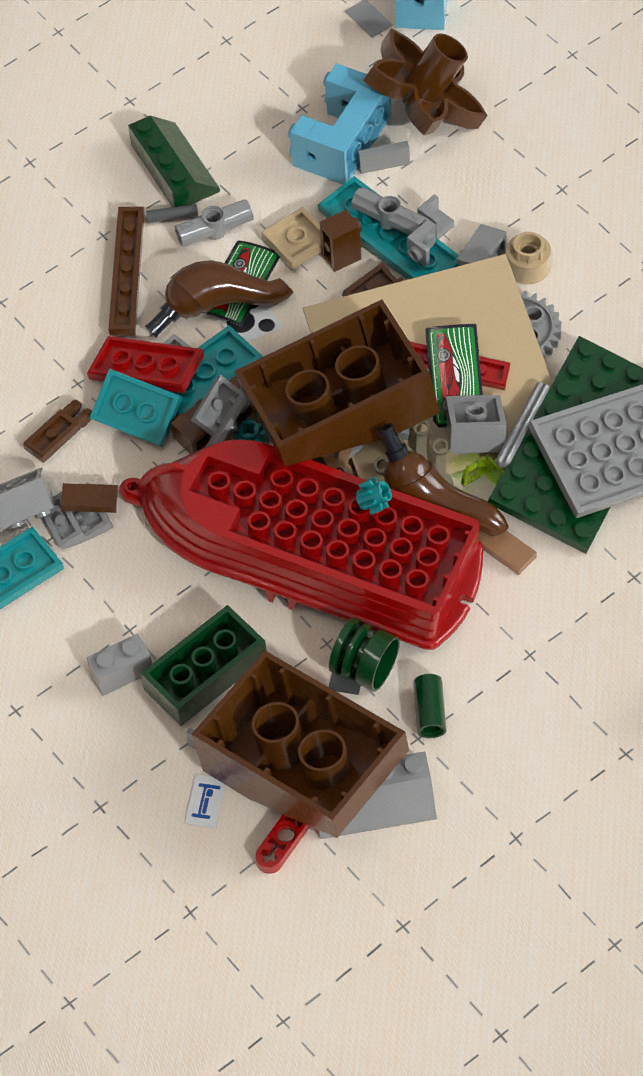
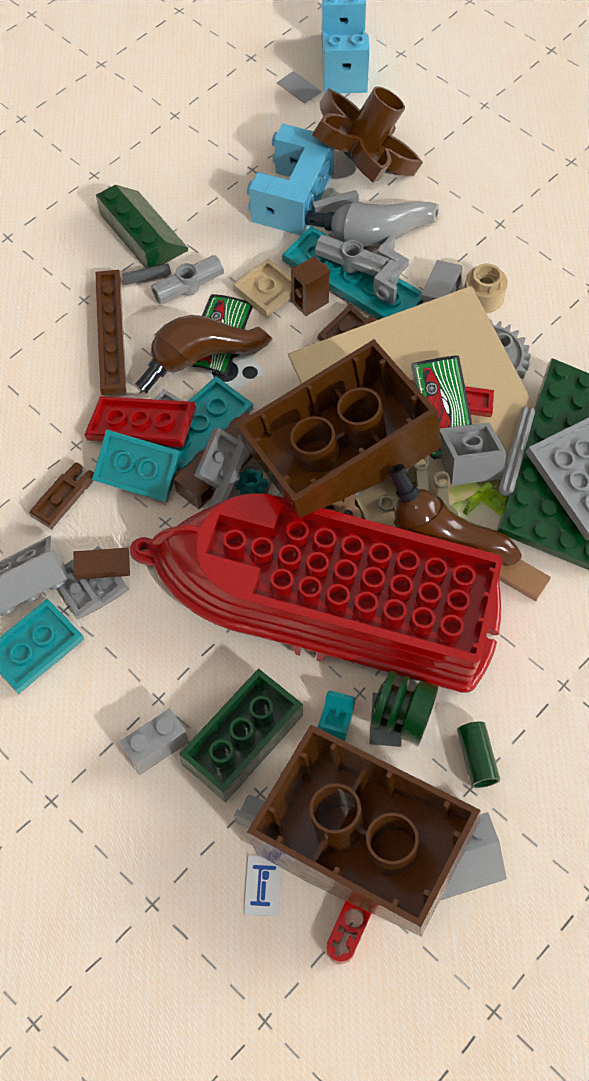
camera: 10 degrees left, 5 degrees up
teal gear [356,477,392,514] -> none
none -> light grey animal [305,201,439,248]
none -> teal bracket [317,691,356,741]

